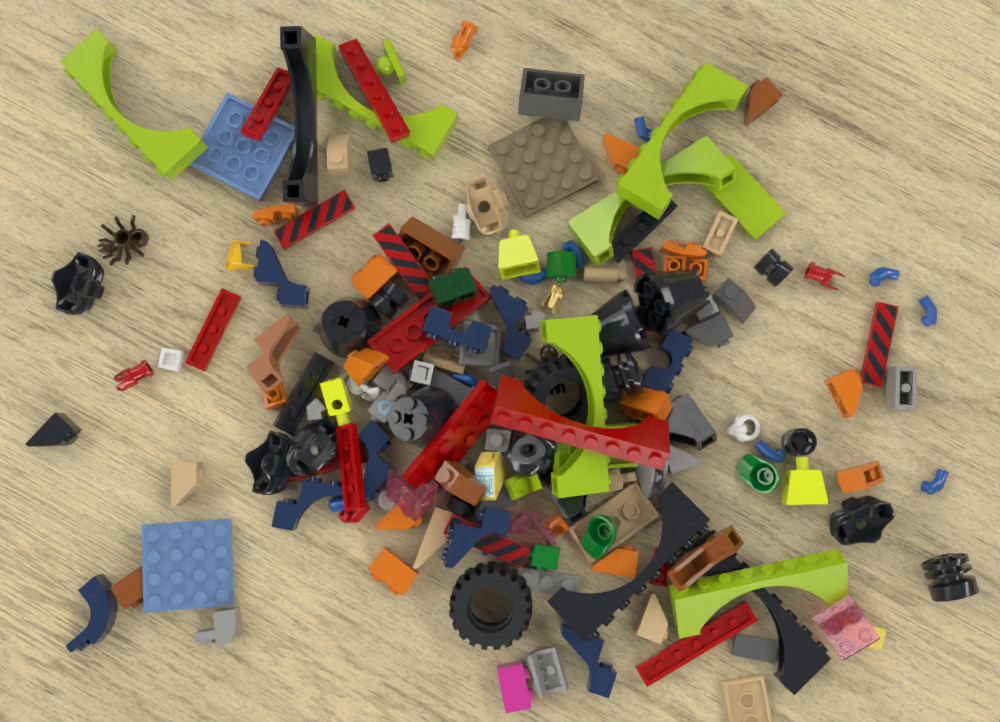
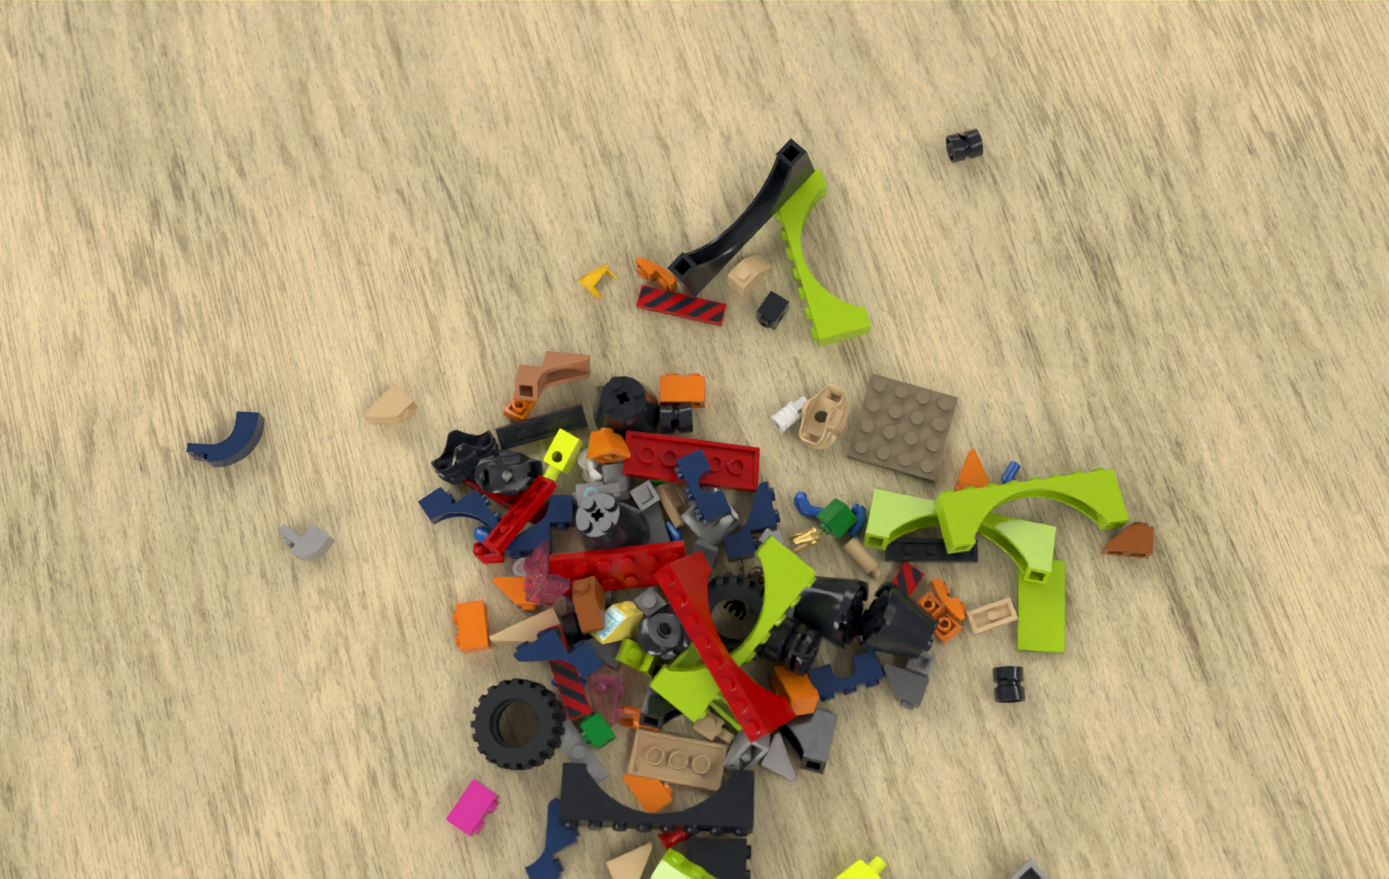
camera: 50 degrees right, 10 degrees down
black slope [25,412,82,447] -> none
black piece [51,252,105,315] -> none
lime arch [60,29,208,180] -> none
dark brown animal [97,215,149,265] -> none
dark orange slope [110,565,143,609] -> none
red piece [114,360,154,391] -> none
medium blue plate [142,519,234,613] -> none
white tile [157,347,184,372] -> none
red tile [185,288,242,372] -> none
medium blue plate [190,92,294,202] -> none
red tile [240,67,291,142] -> none
dark blue arch [254,240,310,309] -> none
light grey piece [306,398,328,422] -> none
red plate [338,38,410,143] -> none
tile [372,223,430,301] -> none
lime tile [375,38,407,85] -> none
dark orange slope [398,216,465,280] -> none
dark green brick [428,267,478,309] -> none
orange piece [450,20,478,60] -> none
neon yellow torso [498,230,541,280] -> none
dark grey brick [518,68,585,121] -> none
light grey bracket [527,645,569,698] -> none
green cap [582,515,618,559] -> none
dark orange arch [667,525,744,592] -> none
dark grey slope [712,278,756,324] -> none
white piece [727,414,760,442] -> none
green cap [737,454,781,494] -> none
blue arm [754,440,786,463] -> none
black wheel [781,428,817,456] -> none
red piece [804,261,845,290] -> none
orange slope [824,368,863,418] -> none
red tile [860,302,899,388] -> none
blue arm [869,267,900,287] -> none
blue arm [918,295,937,327] -> none

